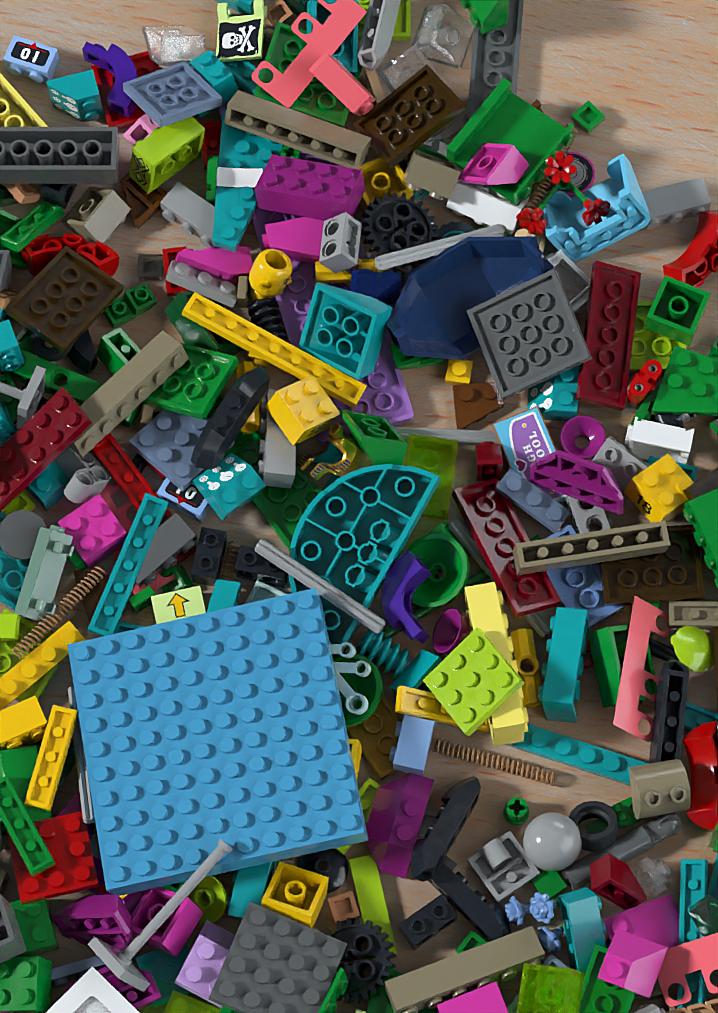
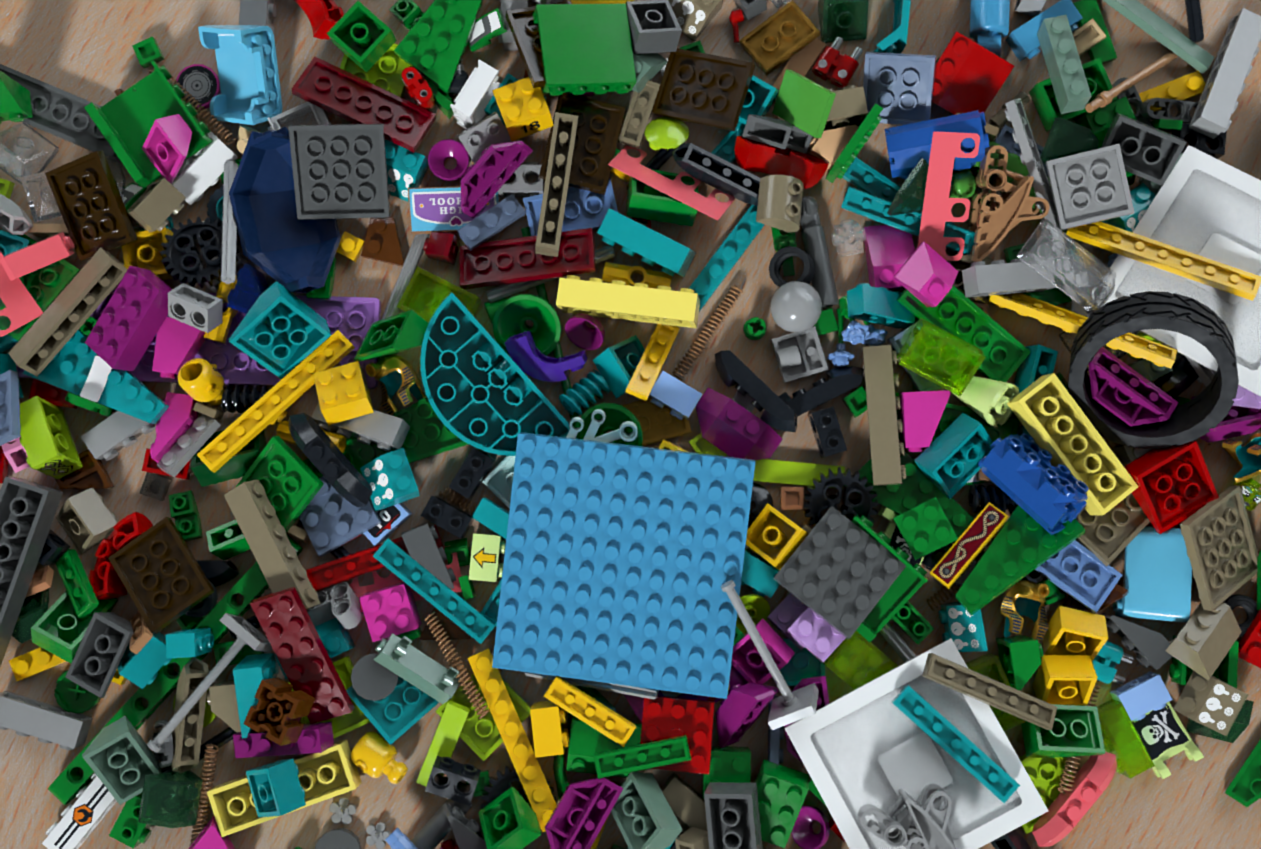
camera: 75 degrees left, 15 degrees up
light grey axle [255,539,385,633] -> none
lime plate [423,627,525,736] -> none
red plant [516,152,611,235] -> none
dark red slope [590,853,647,910] -> none

